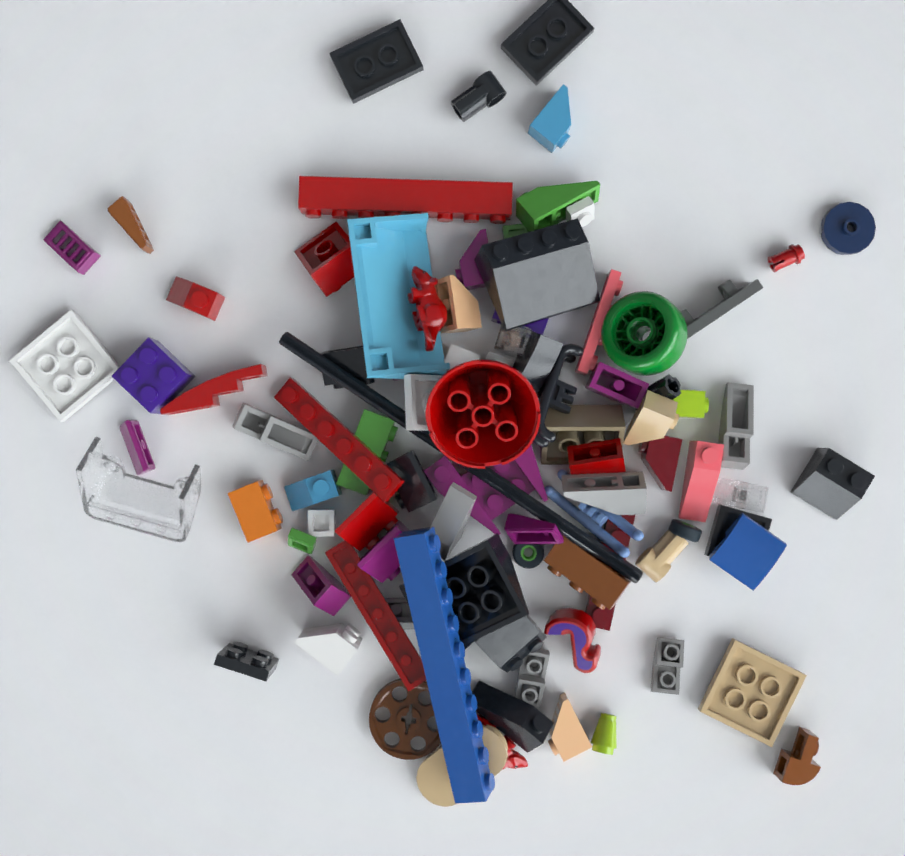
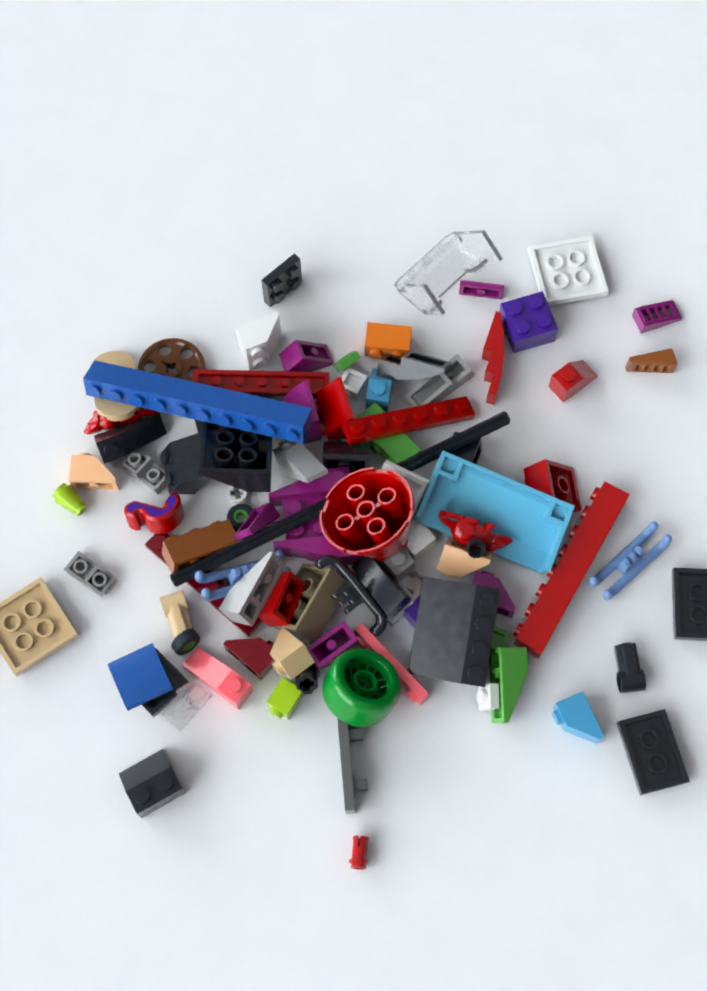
camera: 125 degrees right, 20 degrees down
light grey slope [718,382,754,470] -> none
dark blue plate [821,202,876,255] -> none
none -> slope [376,351,452,380]
none -> black hinge [466,537,486,558]
none -> medium blue piece [589,521,672,600]

